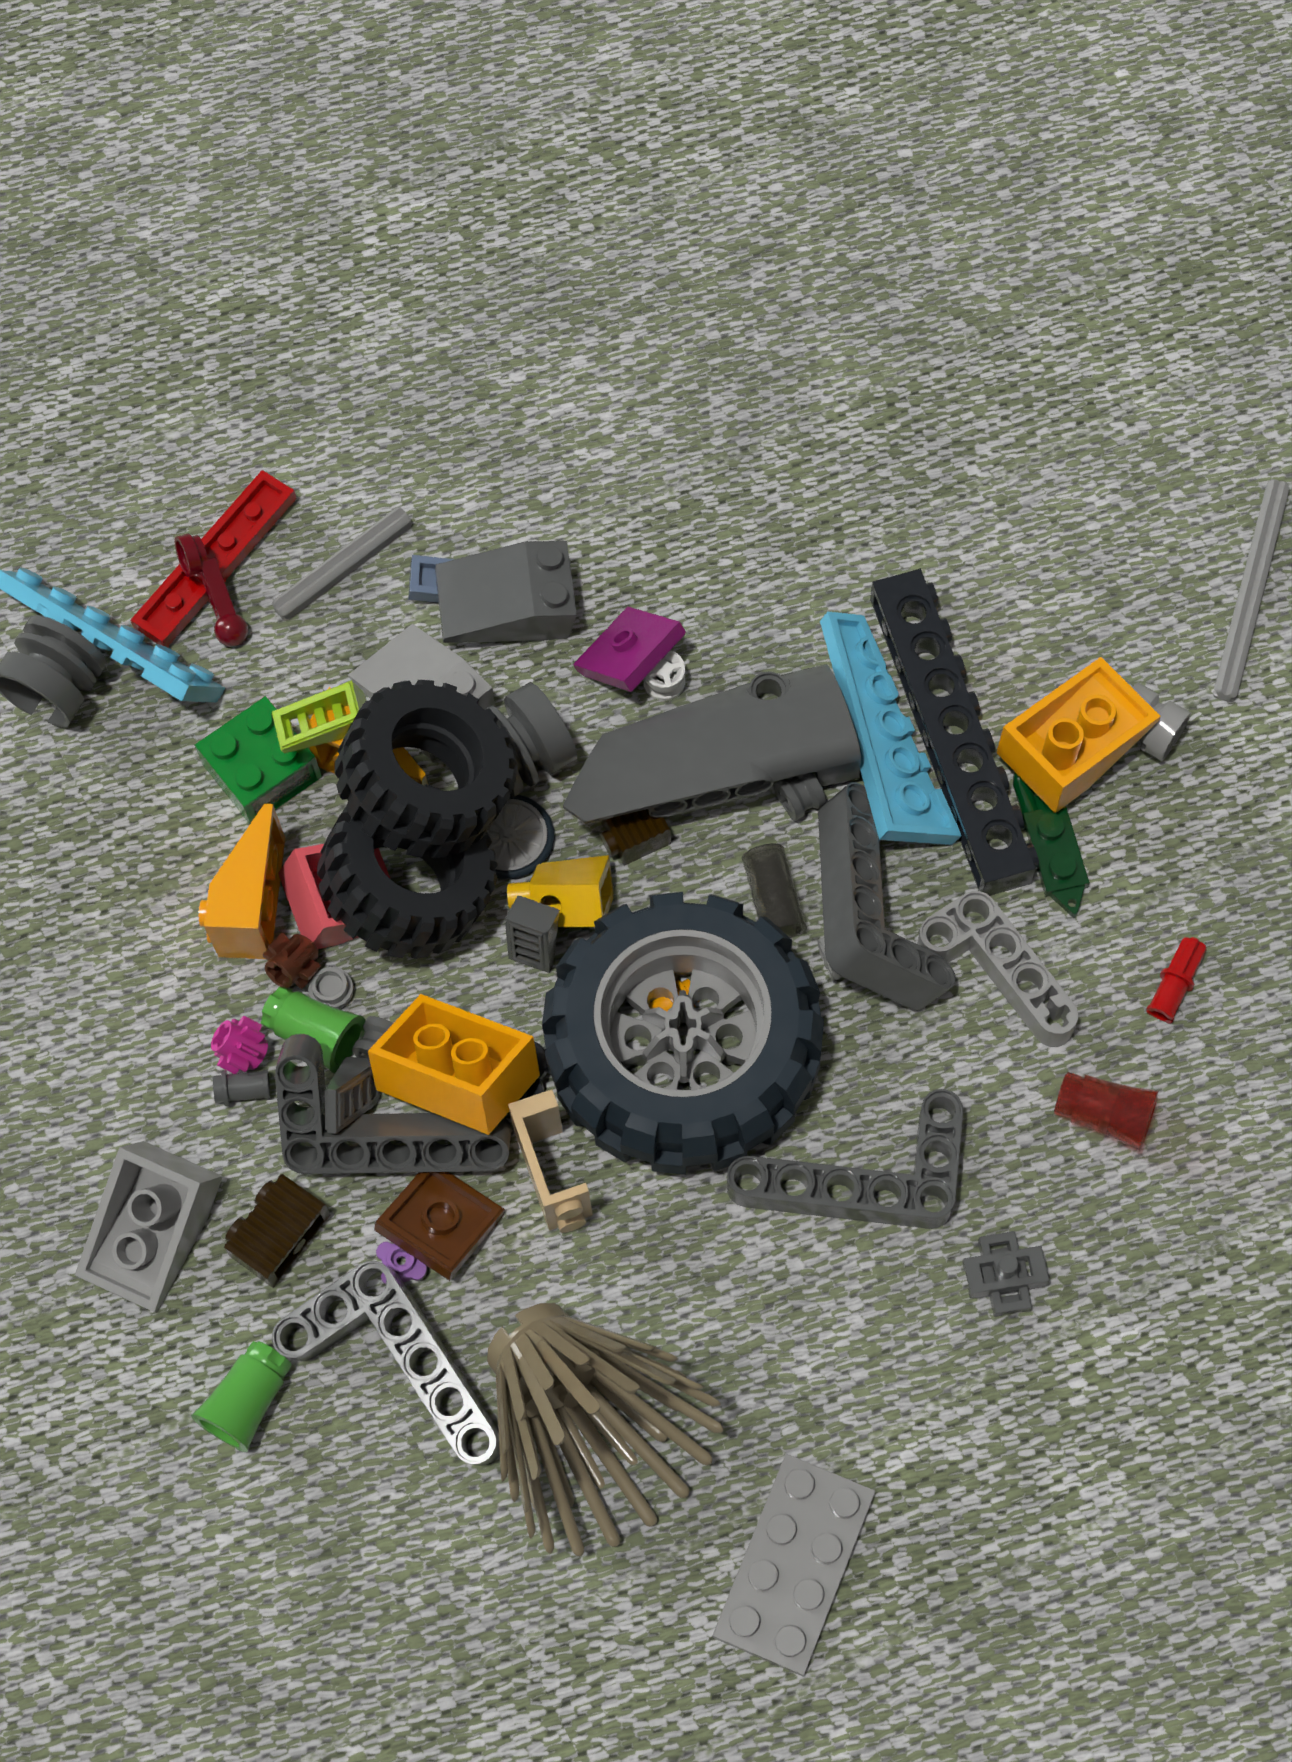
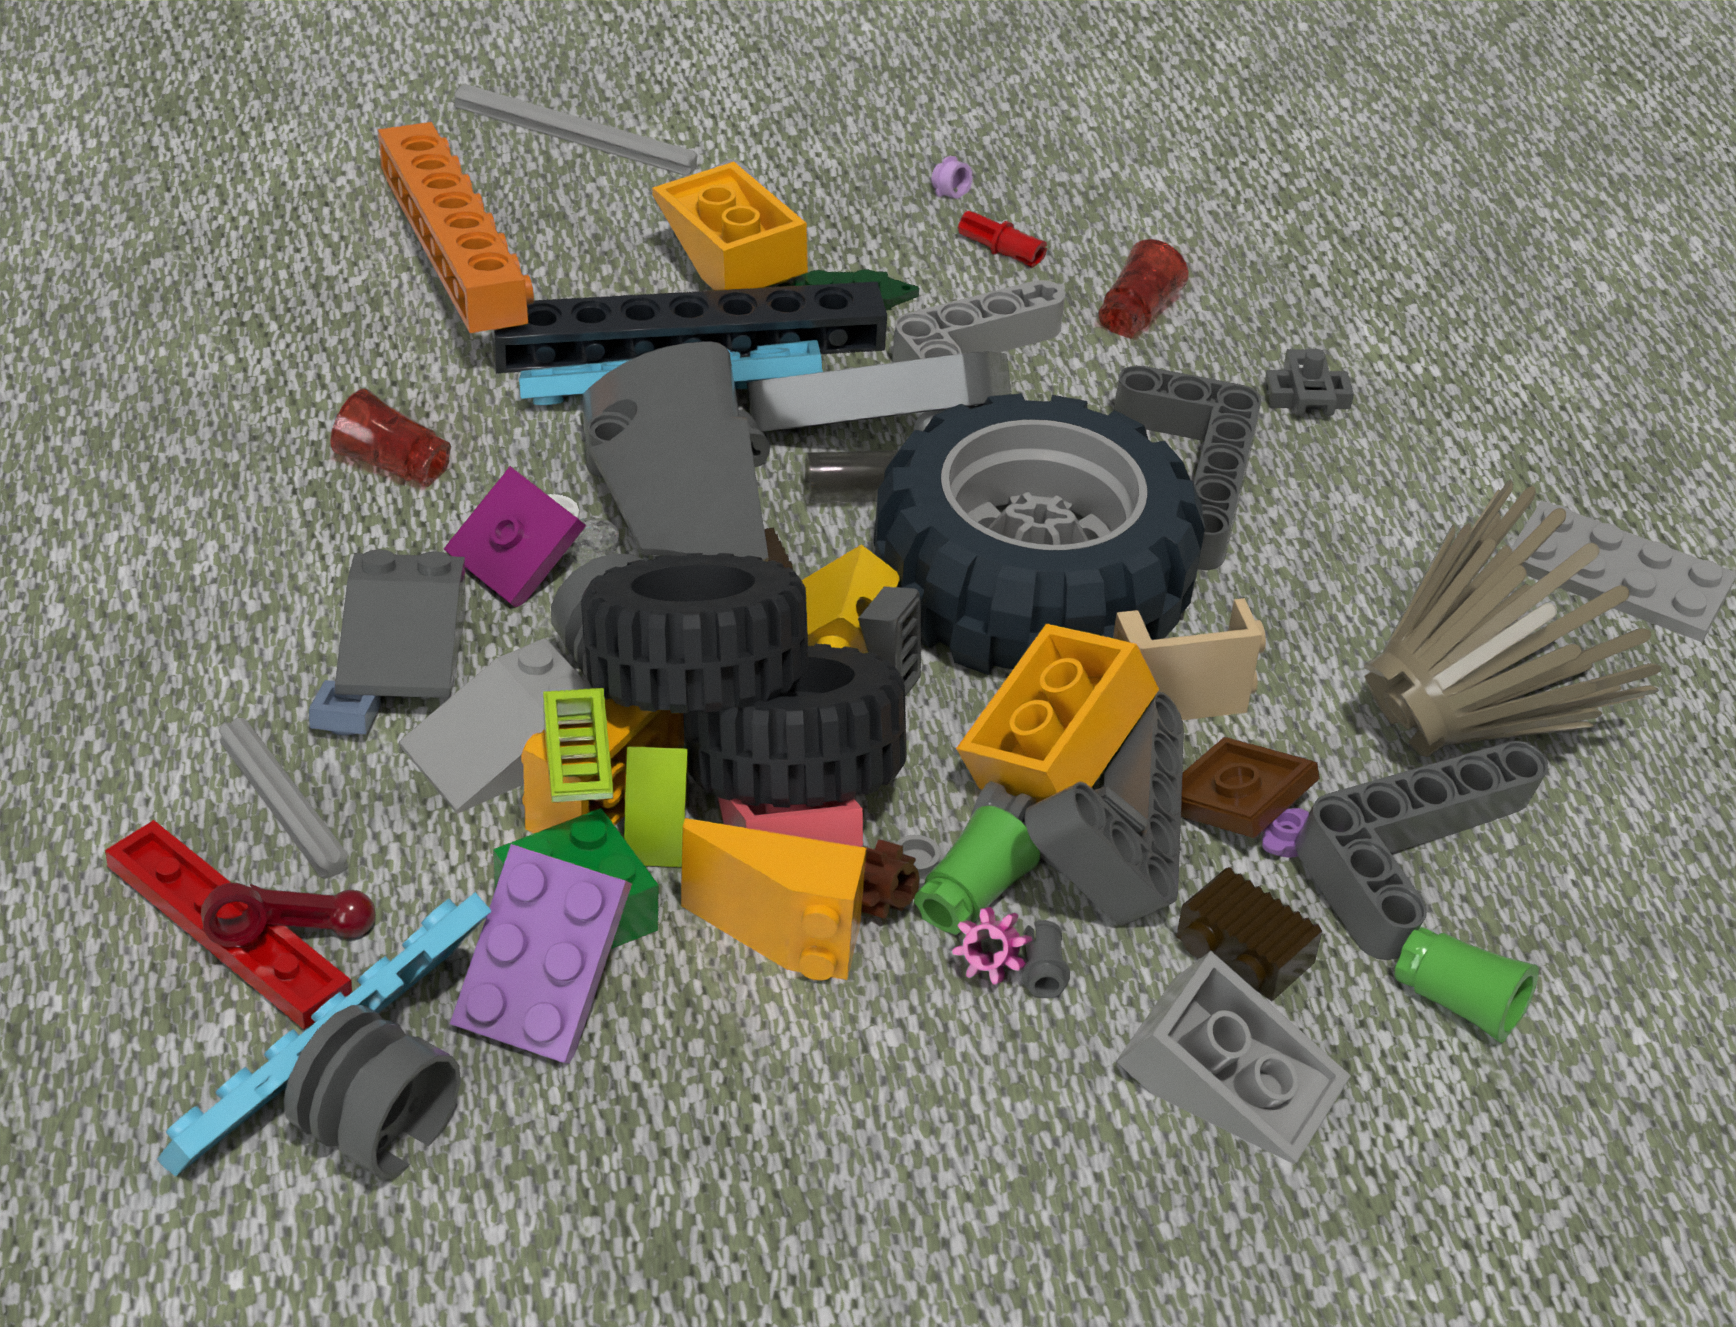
camera: 90 degrees left, 25 degrees down
none -> clear red plant [330,389,452,487]
none -> orange brick [378,122,534,333]
none -> medium lavender plate [450,844,632,1064]
none -> clear wheel [566,517,619,573]
none -> lime slope [624,746,688,867]
none -> lavender plate [932,156,972,199]

